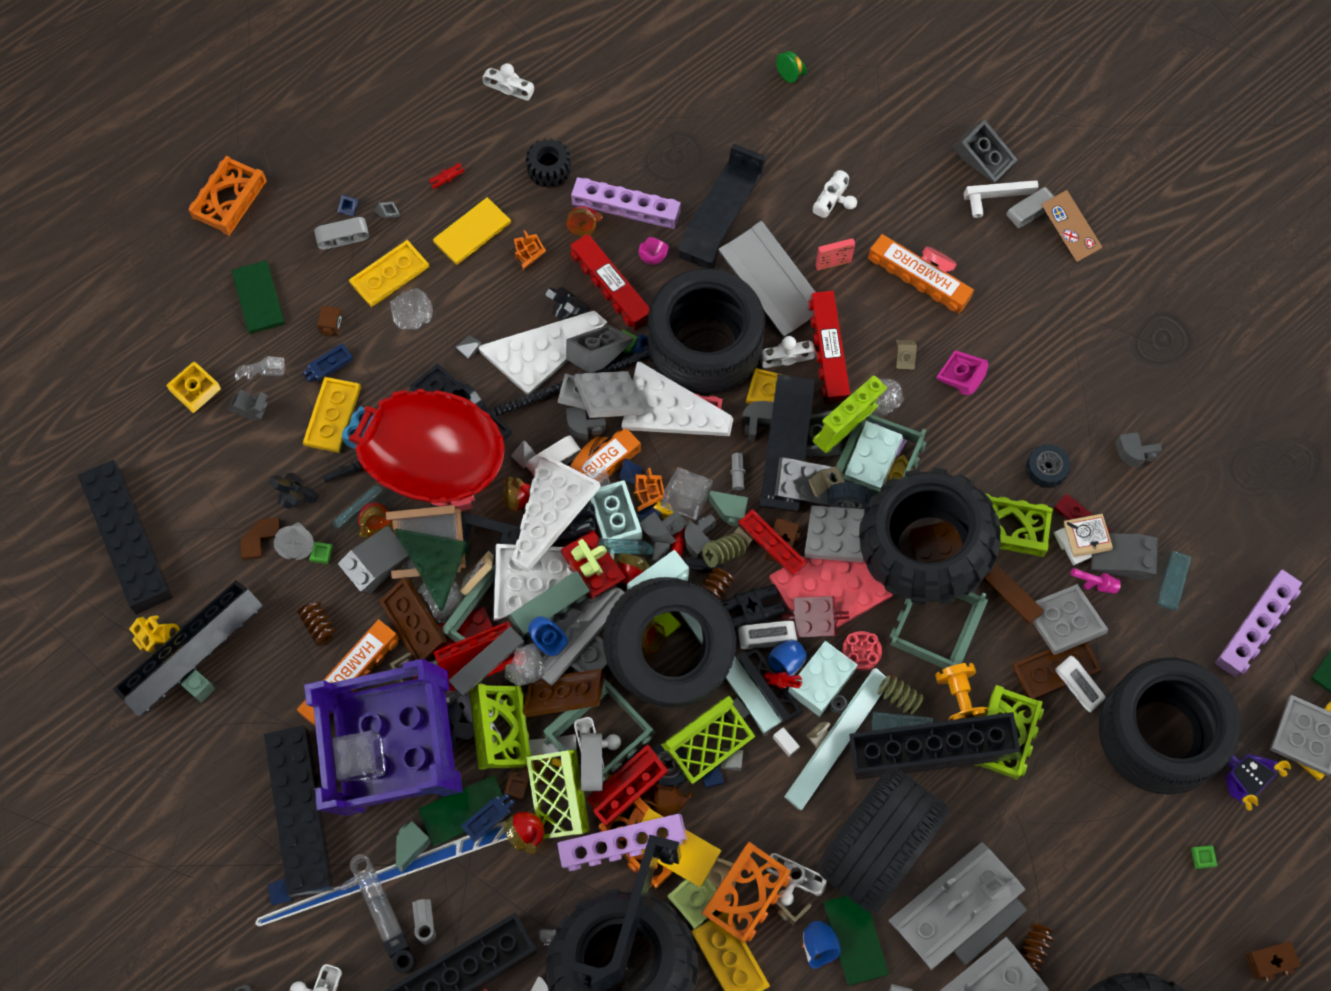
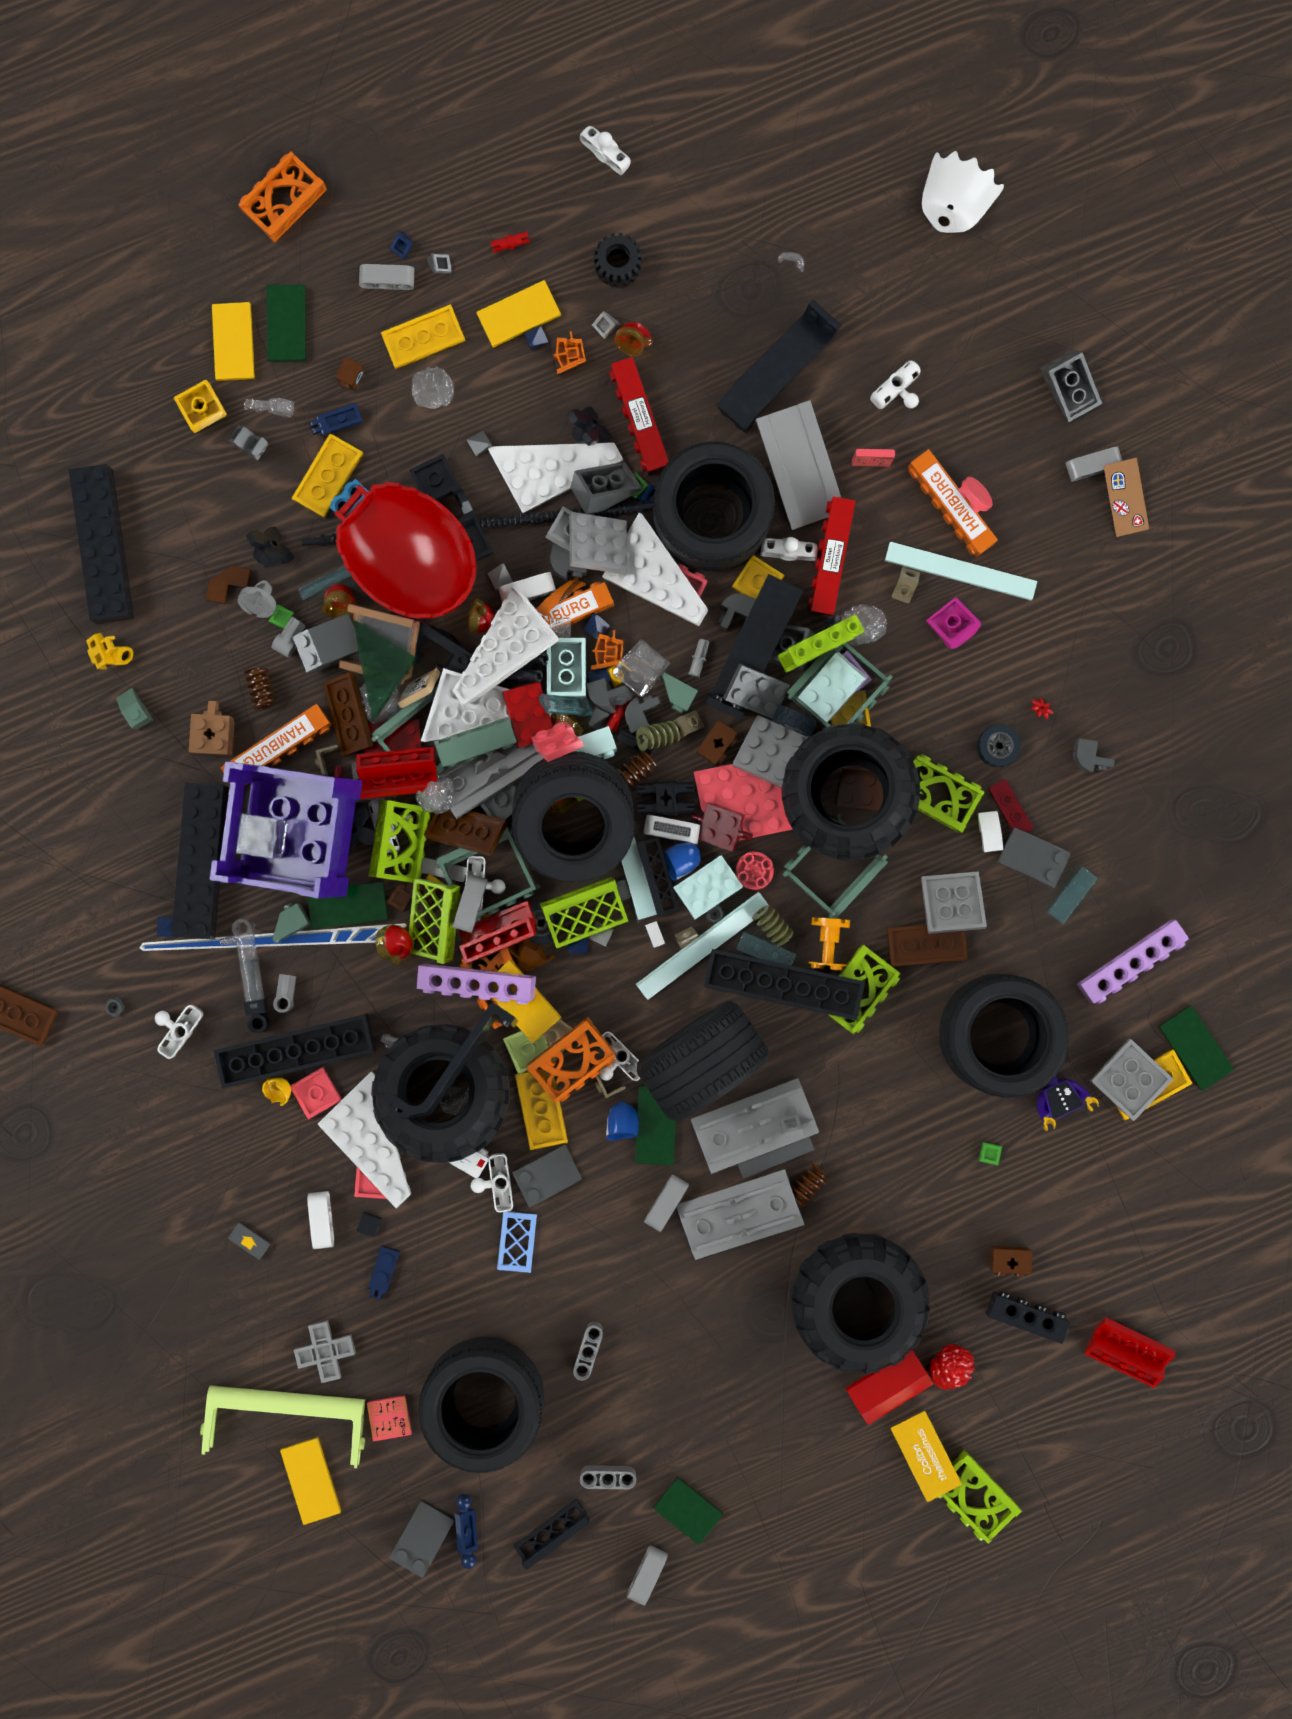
camera: 15 degrees right, 20 degrees up
black brick [113,580,263,717] -> none
dark grey tile [449,627,524,697] -> none
dark blue hinge [461,793,515,843] -> none
blue piece [528,616,568,656] -> none
lavender brick [571,177,681,229] -> none
yellowish green hips [571,539,607,577] -> none
dark pink hair [639,237,669,265] -> none
red tile [738,509,807,577] -> none
red pin [764,672,802,688] -> none
green piece [776,51,807,83] -> none
dark tan bracket [808,466,845,497] -> none
white piece [964,181,1038,218] -> none
reddish brown tile [983,563,1044,625] -> none
white beam [1055,656,1106,712] -> none
tile [1064,514,1113,558] -> none
dark pink piece [1071,568,1121,594] -> none
none -> medium nougat hinge [189,701,234,756]
none -> yellow tile [212,302,255,381]
none -> light grey piece [271,617,306,658]
none -> dark blue slope [524,325,549,351]
none -> coral plate [531,722,584,762]
none -> light grey slope [592,311,620,339]
none -> clear piece [778,252,805,272]
none -> light aqua tile [885,542,1037,601]
none -> white piece [922,151,1004,233]
none -> red plant [1031,698,1053,719]

